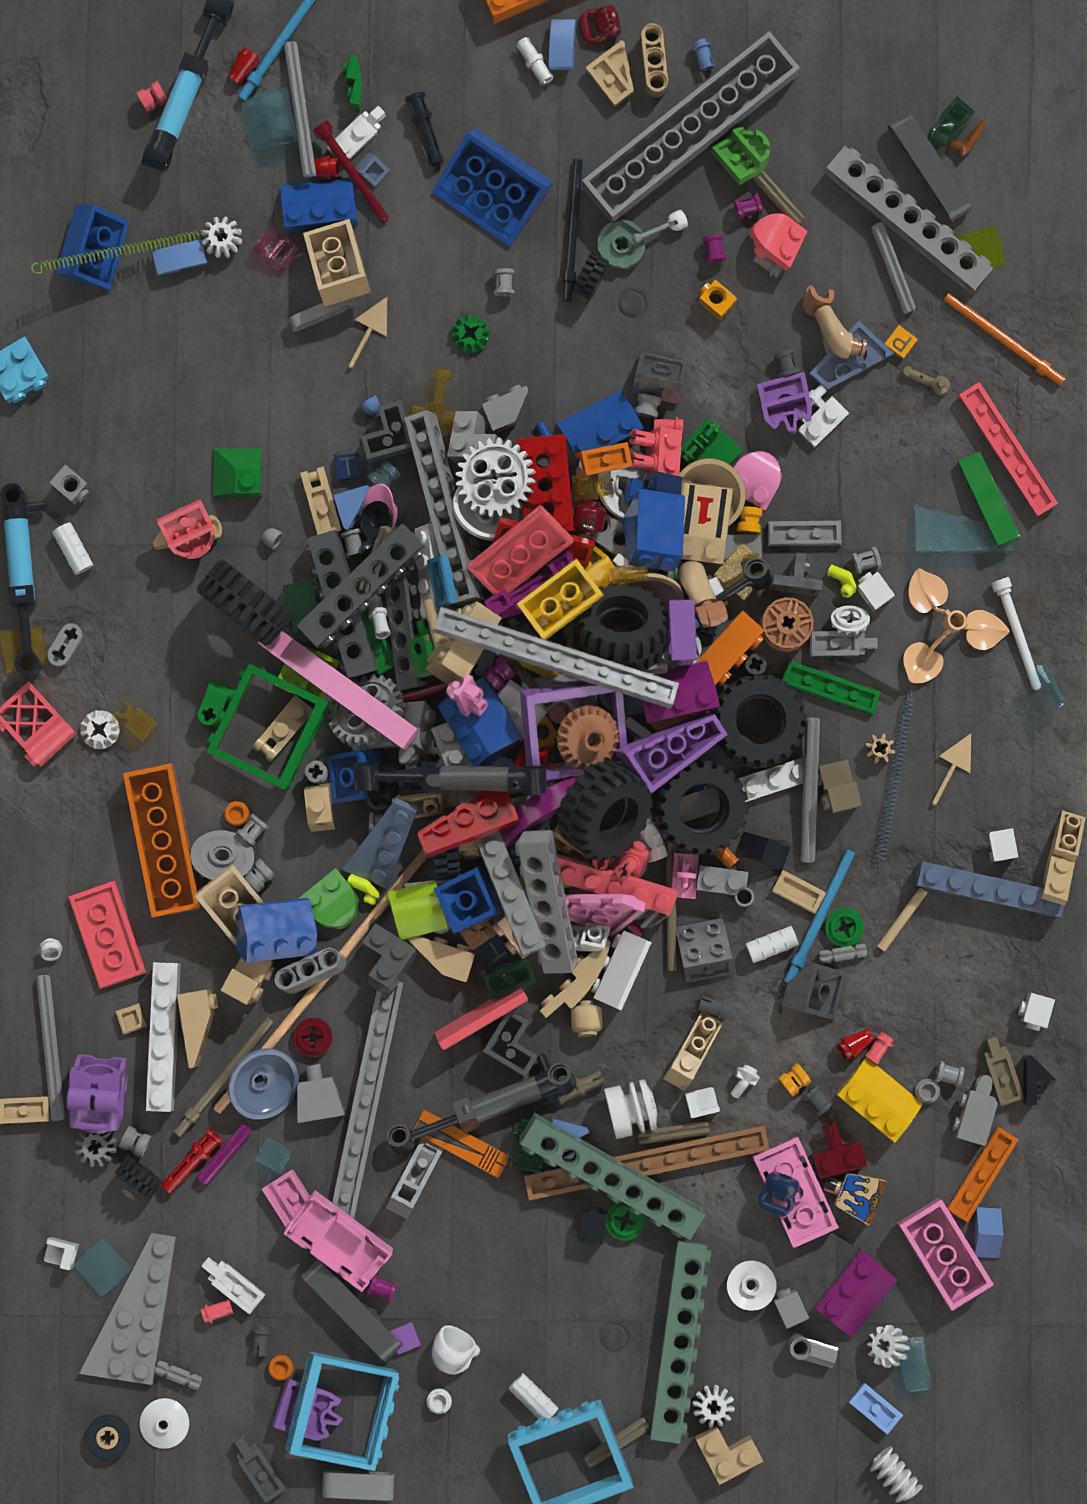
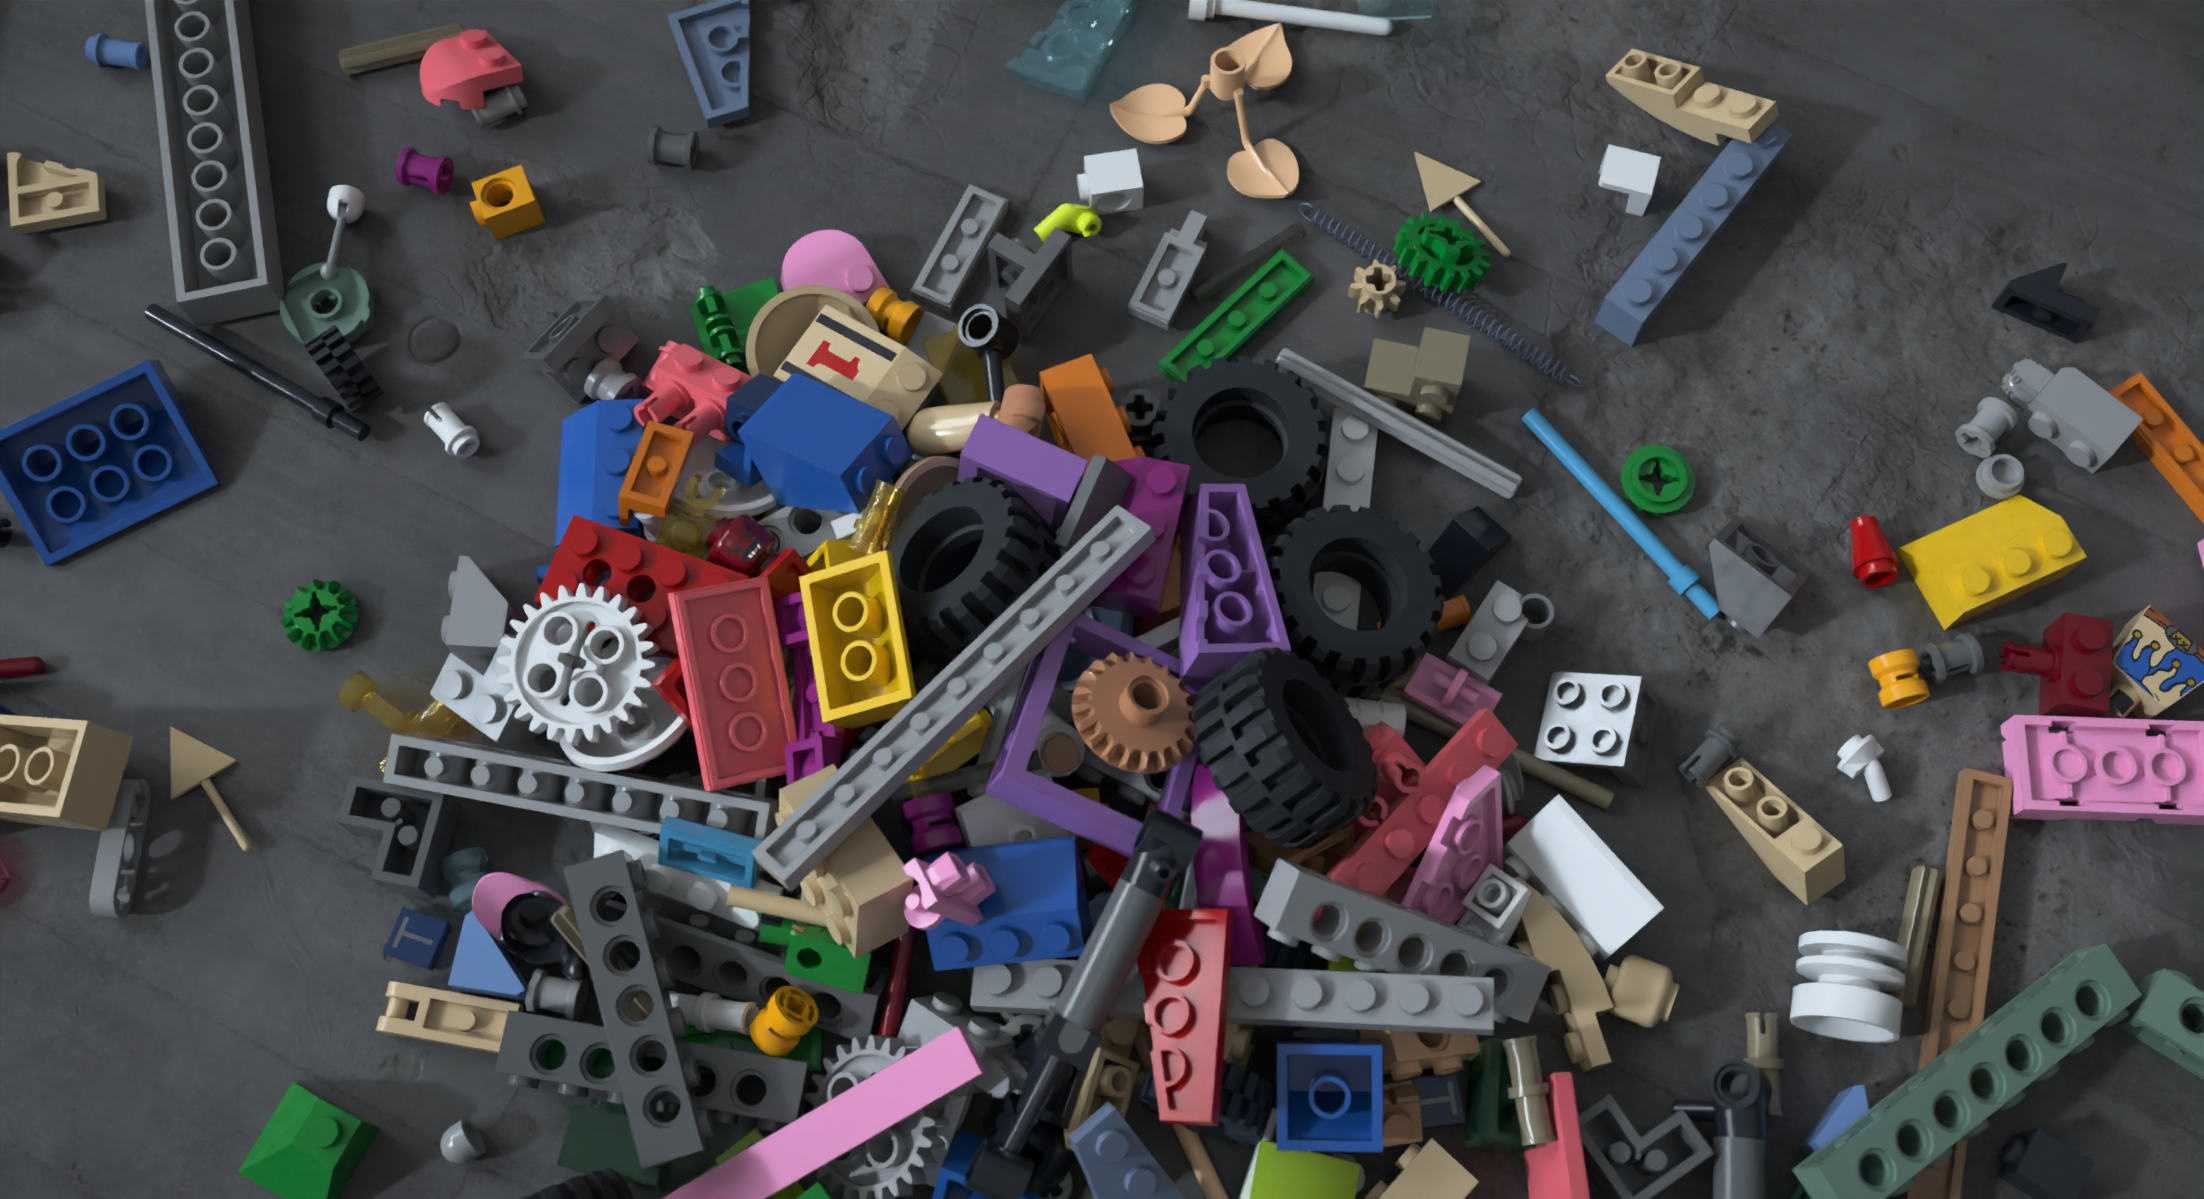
camera: 60 degrees left, 15 degrees down
medium blue hinge [359,395,380,415] -> none
light grey bush [493,268,515,297] -> none
green gear [606,1201,645,1240] -> none
tan beam [641,23,668,98] -> none
white panel [685,1087,720,1118] -> none
bright green slope [711,127,770,185] -> none
magenta bush [733,193,763,220] -> none
white axle [746,926,799,963] -> none
medium lavender plate [757,372,812,434] -> none
dark blue piece [759,1171,799,1217] -> none
nougat wheel [760,597,814,653] -> none
tan tile [771,870,826,914] -> none
white plate [797,385,849,448] -> none
piece [802,285,867,359] -> none
light grey axle [819,944,867,964] -> none
white gear [831,605,870,635] -> none
light grey bush [852,547,882,574] -> none
coral pin [865,1032,894,1064] -> none
tan bar [877,888,927,952] -> none
dark tan hinge [984,1036,1024,1106] -> none
white brick [1018,993,1055,1031] -> none
none -> white pin [424,402,480,459]
none -> light orange wheel [749,985,819,1057]
none -> dark grey tile [1054,454,1133,552]
none -> green gear [1393,212,1491,294]
none -> dark tan pin [1503,1036,1556,1146]

